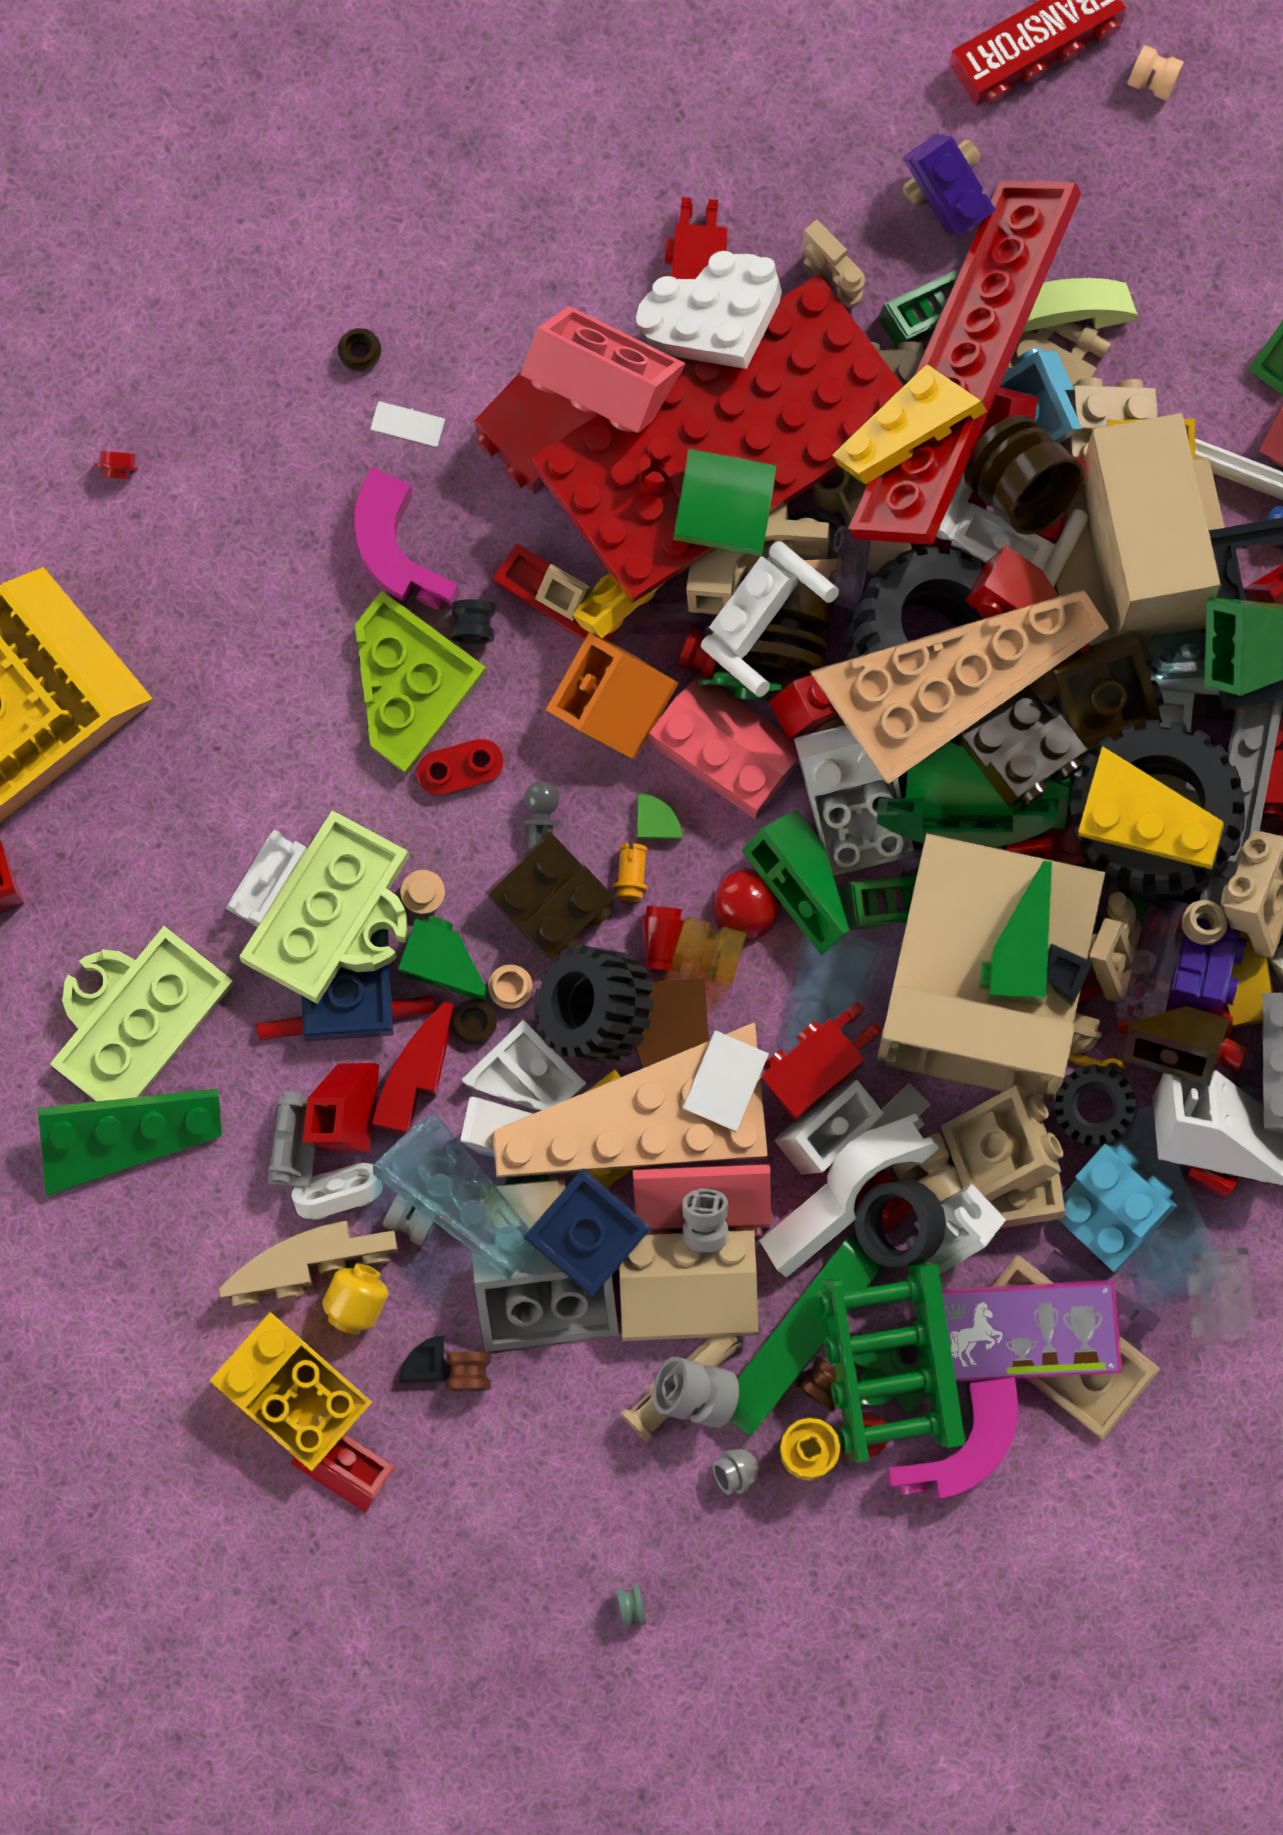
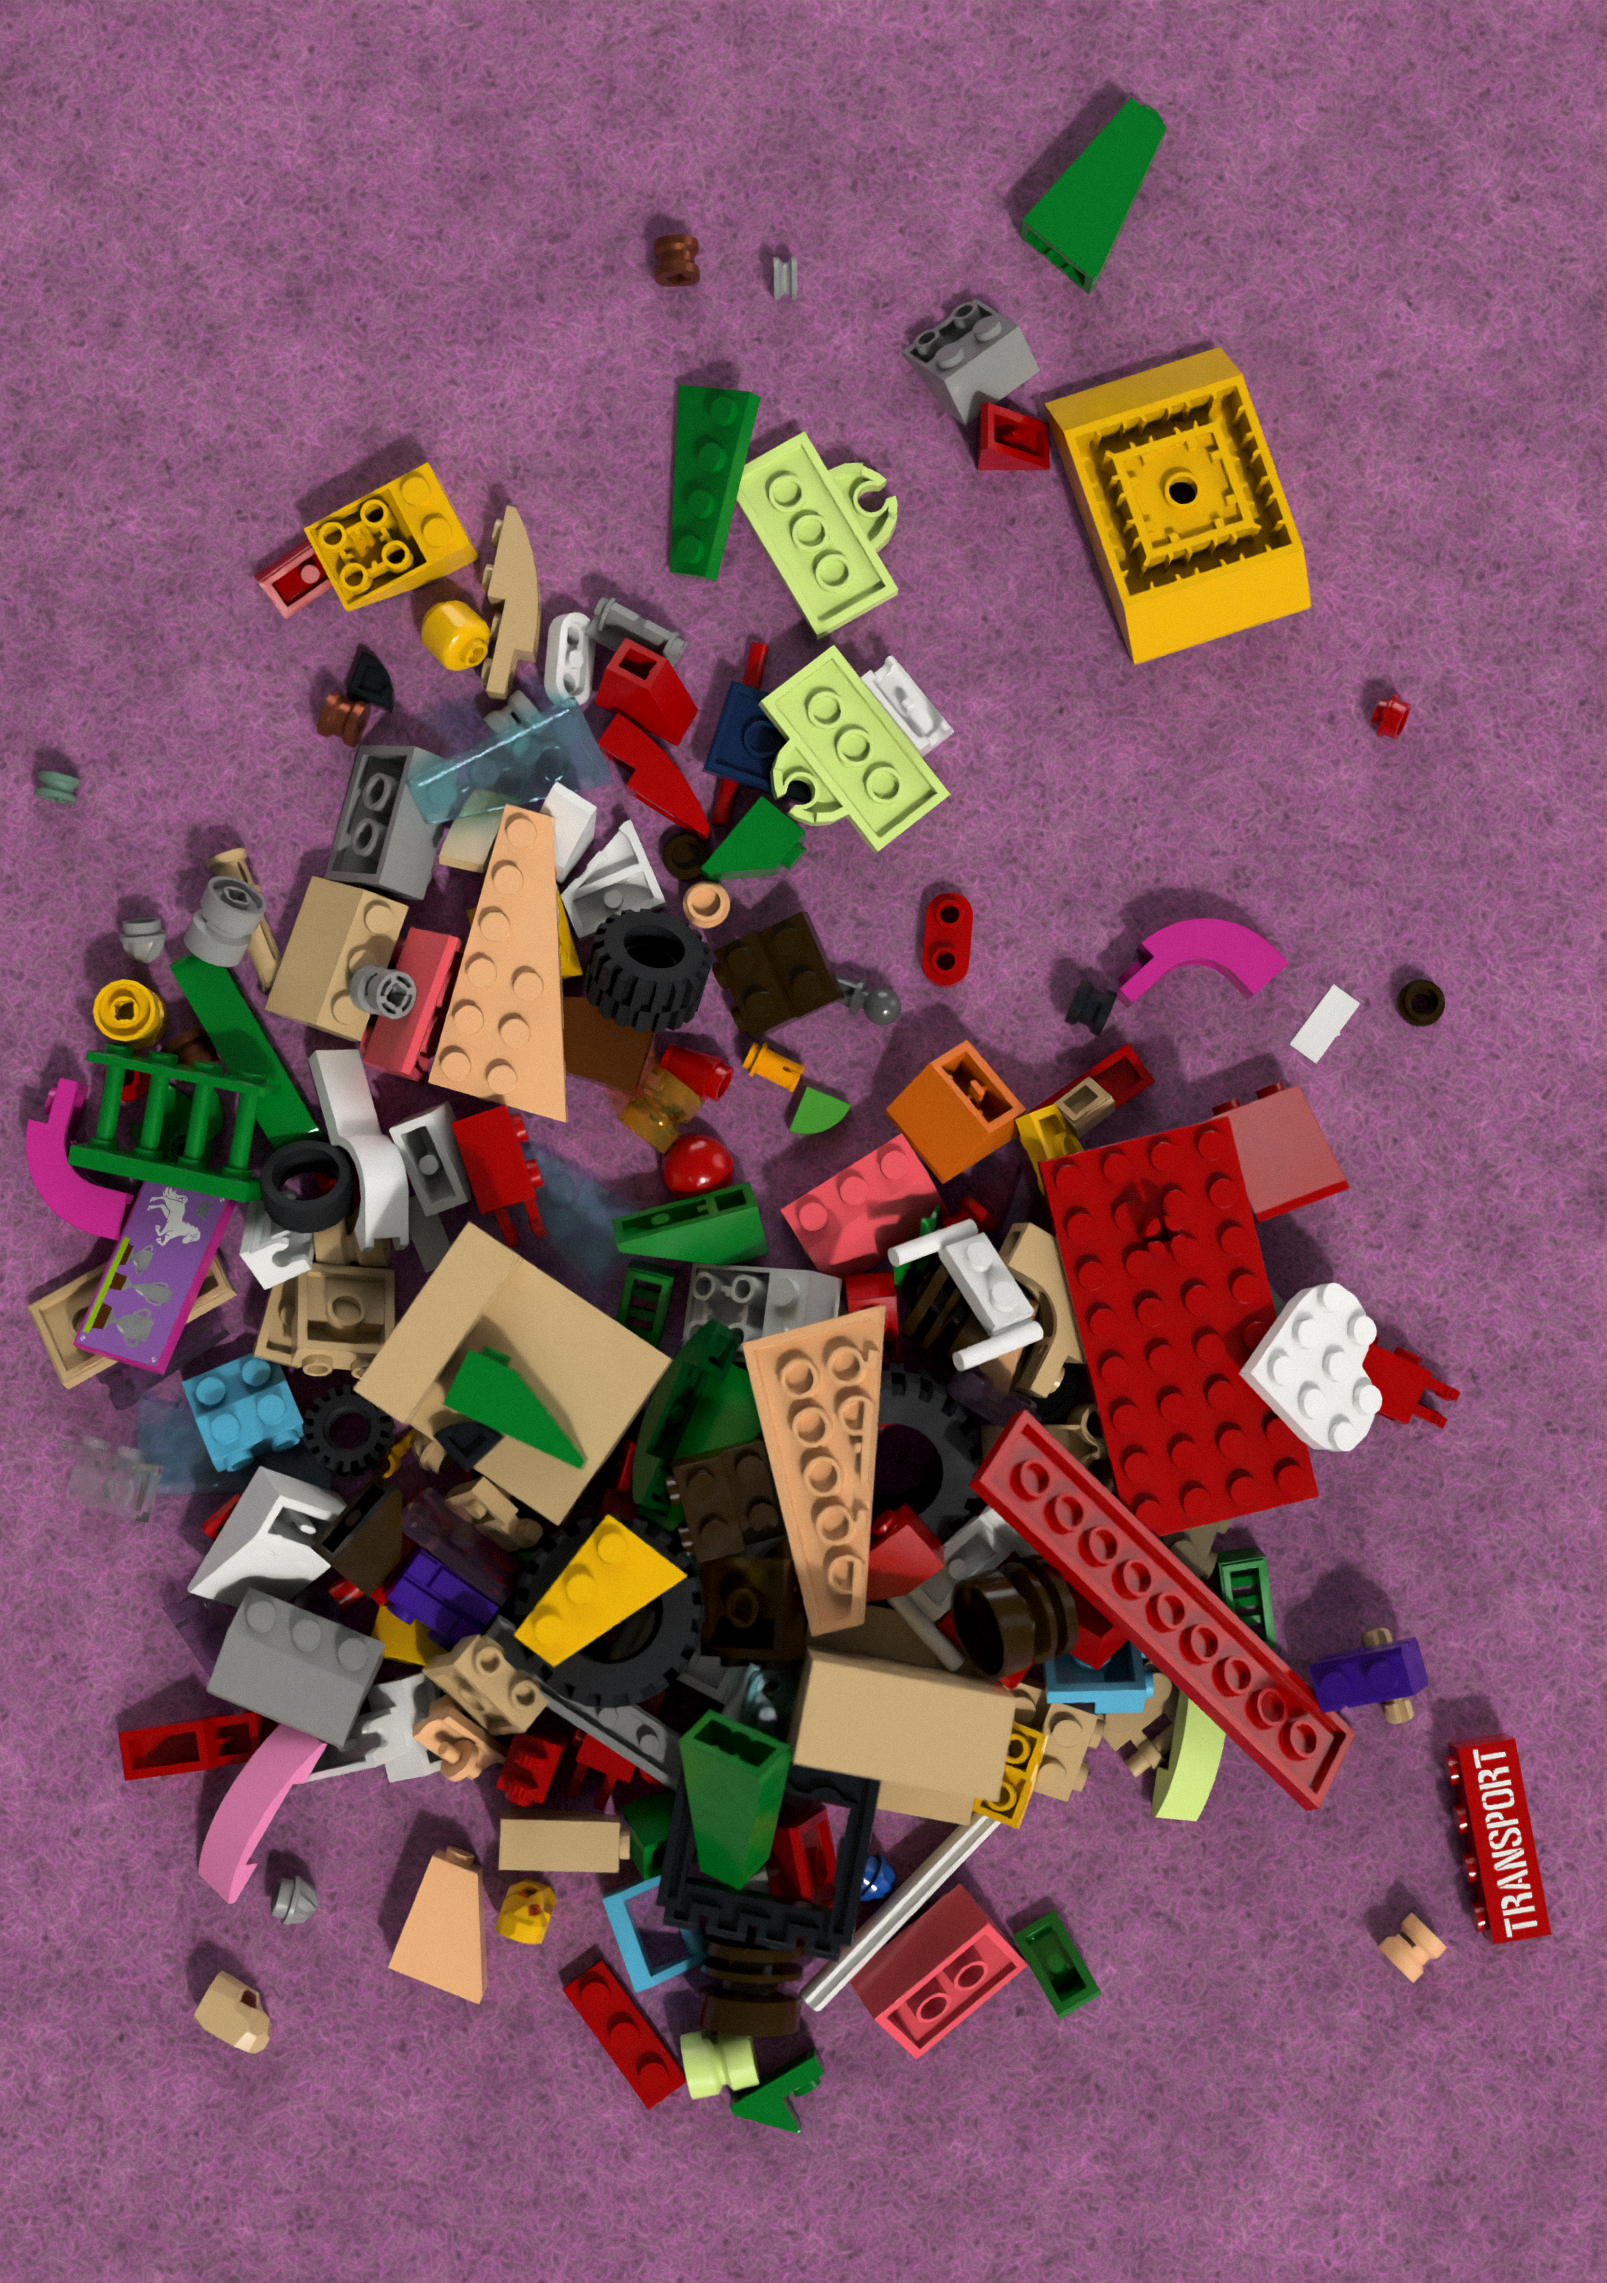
camera: 110 degrees right, 5 degrees up
lime plate [355,591,487,775] -> none
light nougat plate [400,870,445,915] -> none
coral slope [520,306,685,433] -> none
dark blue plate [523,1168,652,1297] -> none
green slope [673,449,776,556] -> none
white sticker [683,1030,769,1132] -> none
tan plate [802,219,865,308] -> none
yellow wing [832,365,987,484] -> none
tan plate [1182,900,1228,945] -> none

